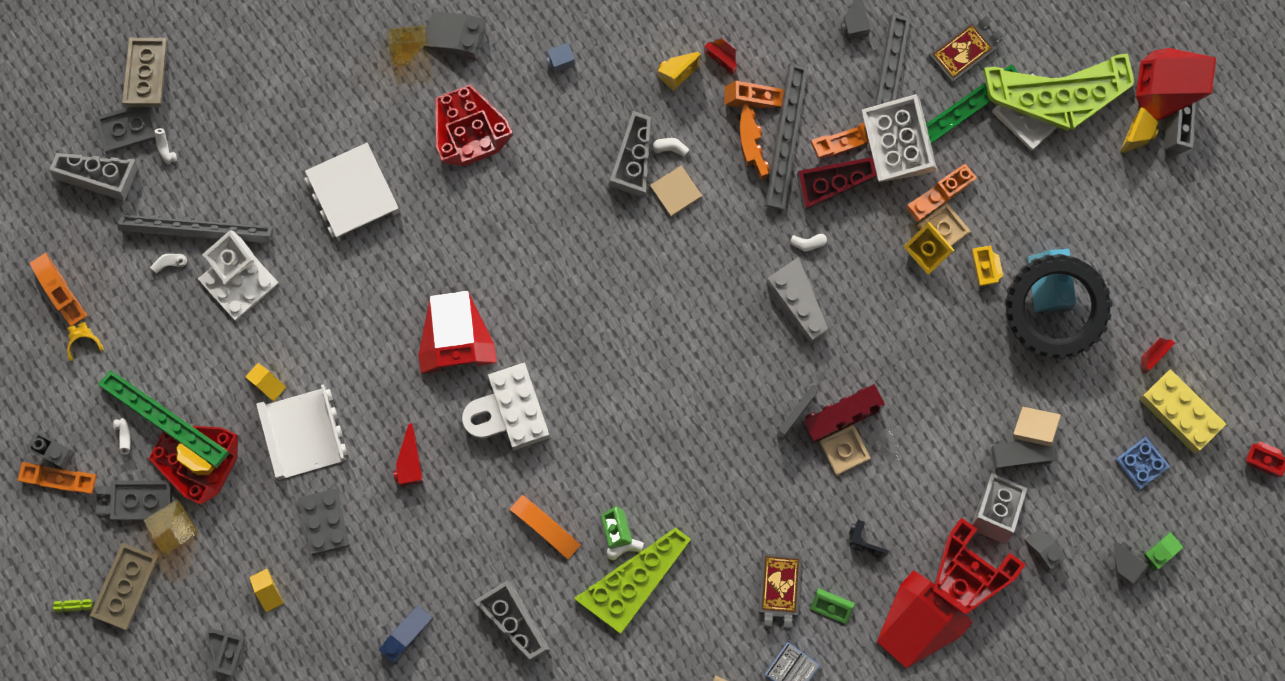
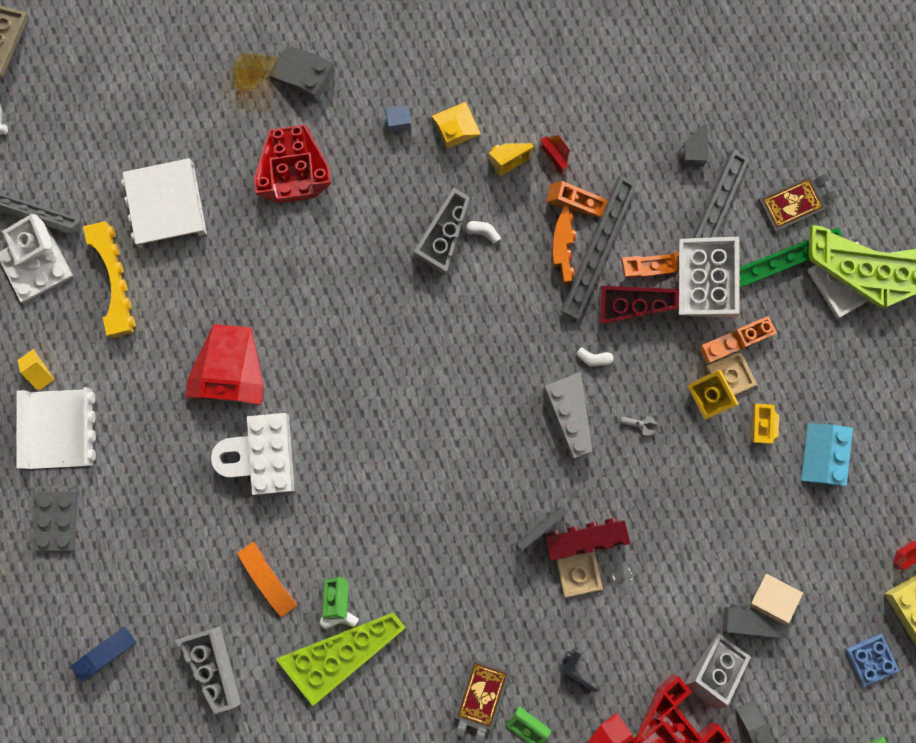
camera: 15 degrees right, 5 degrees up
red slope [393,423,423,487] -> none
tan tile [650,165,702,217] -> none
black tyre [1005,254,1112,359] -> none
none -> yellow arch [83,221,136,338]
none -> yellow slope [432,102,481,149]
none -> light grey bar [620,416,657,436]

